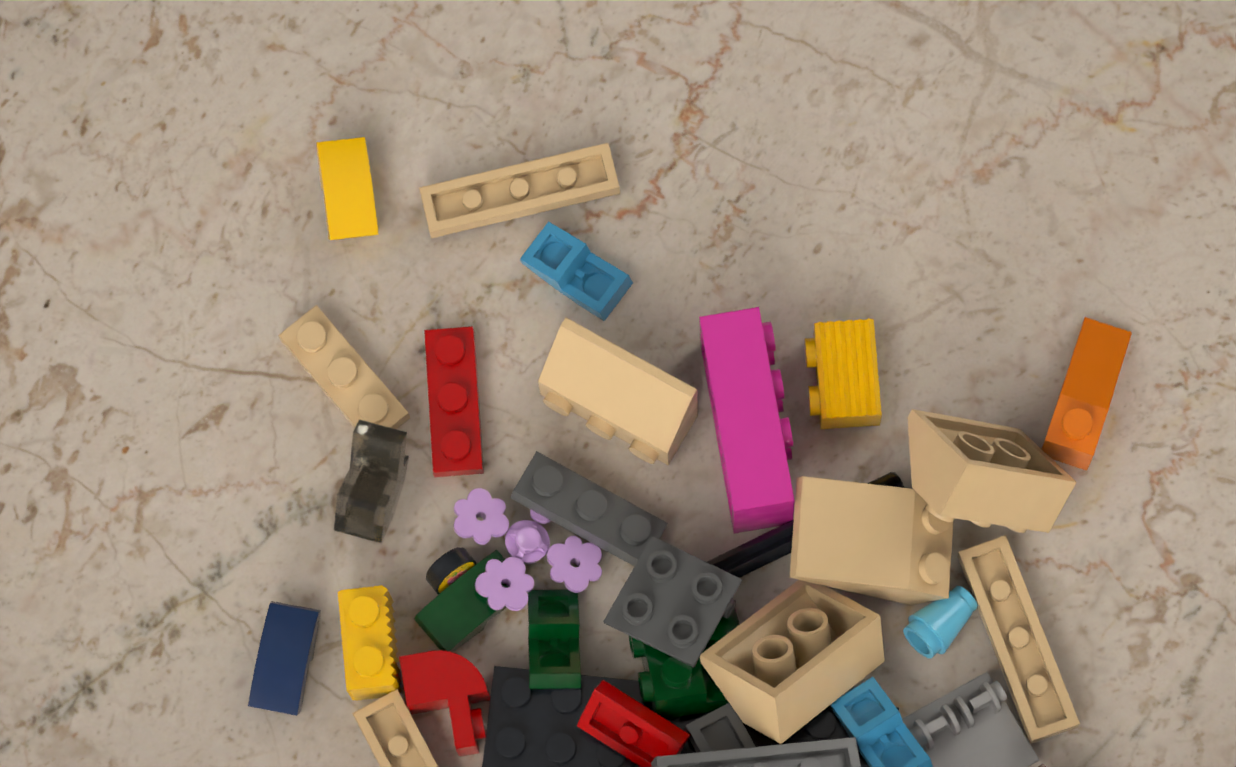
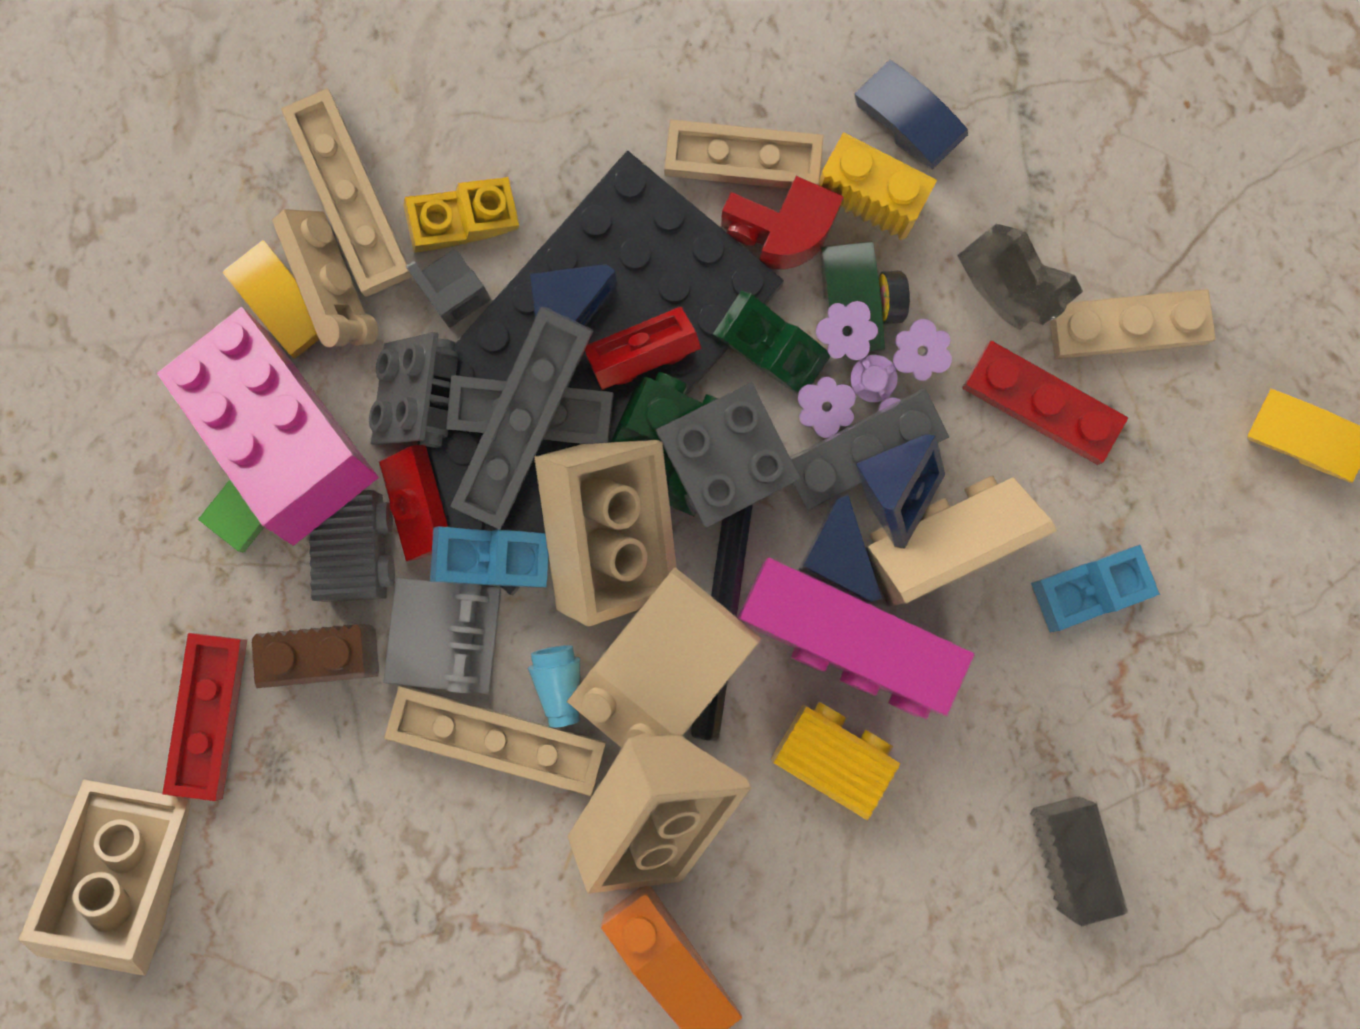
camera: 120 degrees right, 10 degrees up
tan plate [419,143,620,239] -> none
none -> dark blue slope [799,495,882,603]
none -> dark blue slope [856,434,945,548]
none -> clear smoke brick [1029,796,1128,926]

